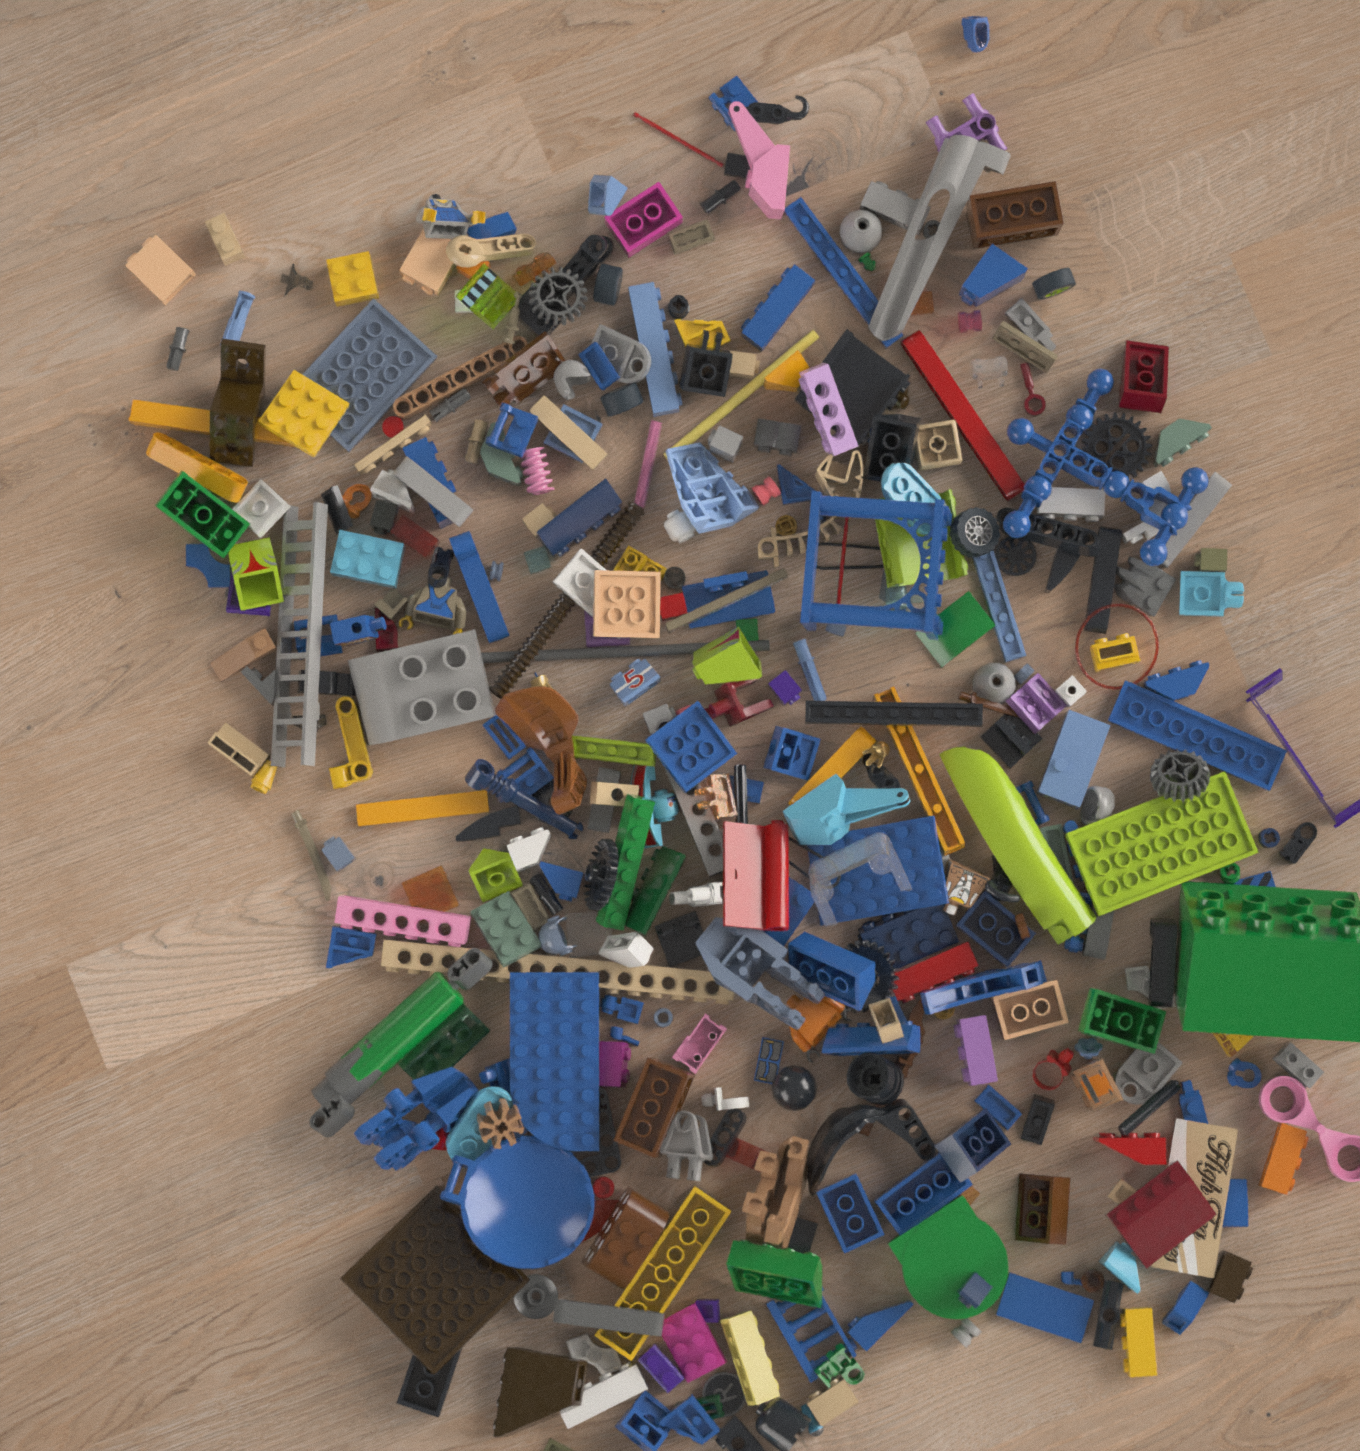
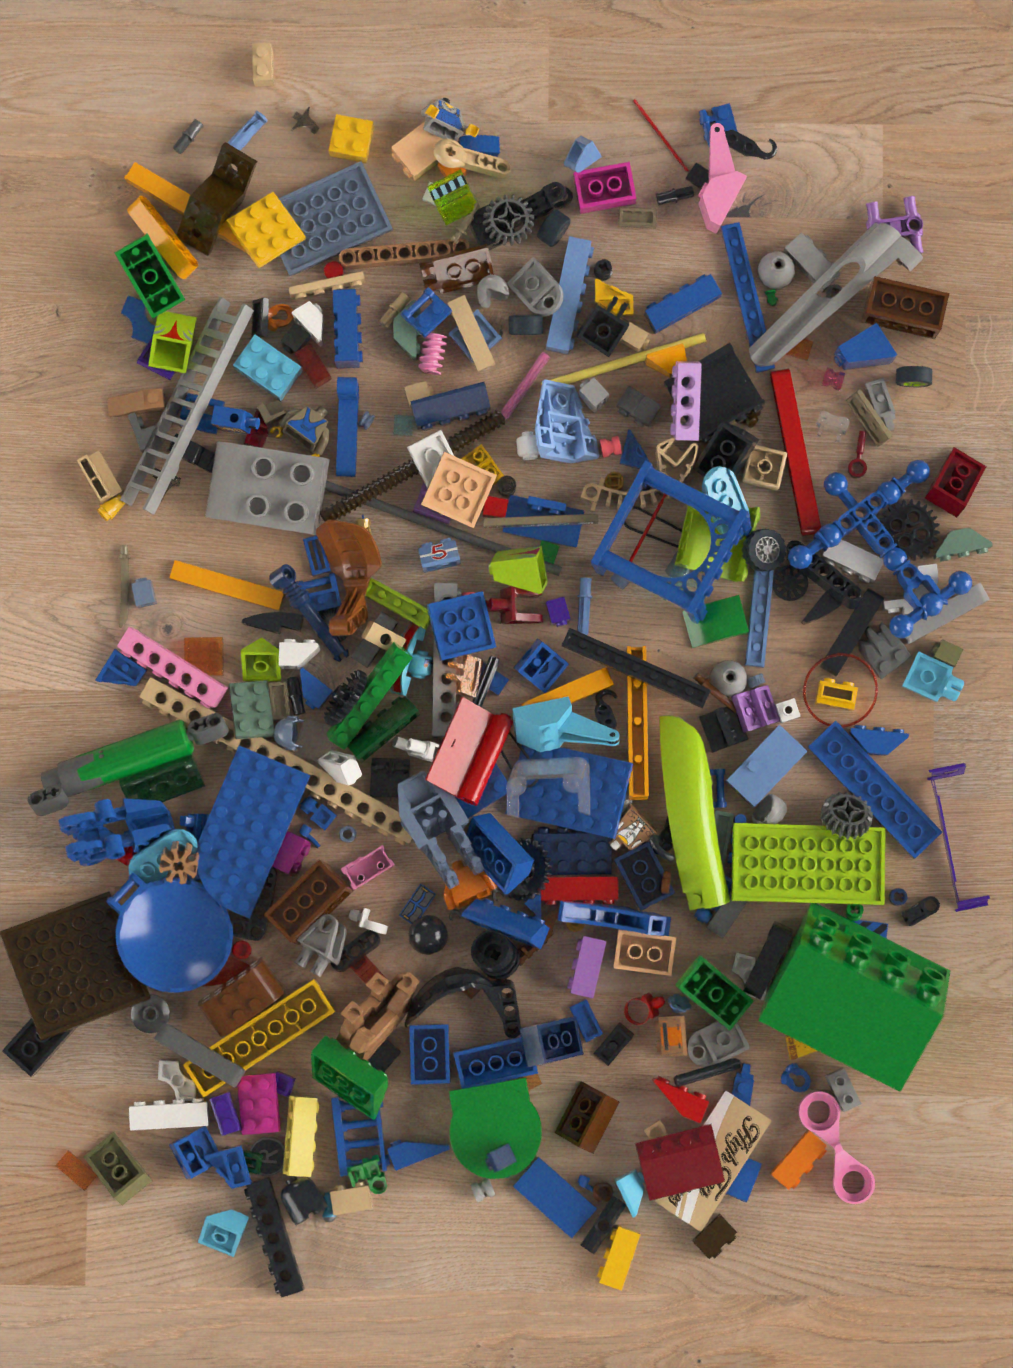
camera: 25 degrees right, 0 degrees up
light nougat brick [125,235,196,306] -> none
white plate [232,479,291,538] -> none
yellow piece [329,697,373,789] -> none
light grey beam [393,456,474,527] -> none
black piece [427,547,454,588] -> none
dark grey axle [429,388,471,422] -> none
dark brown slope [493,1347,588,1437] -> none
clear orange hinge [511,252,556,287] -> none
blue tile [578,342,620,390] -> none
pearl gold piece [863,741,890,768] -> none
tan piece [869,998,904,1044] -> none
blue rock [961,16,989,52] -> none
blue slope [1162,1281,1209,1335] -> none

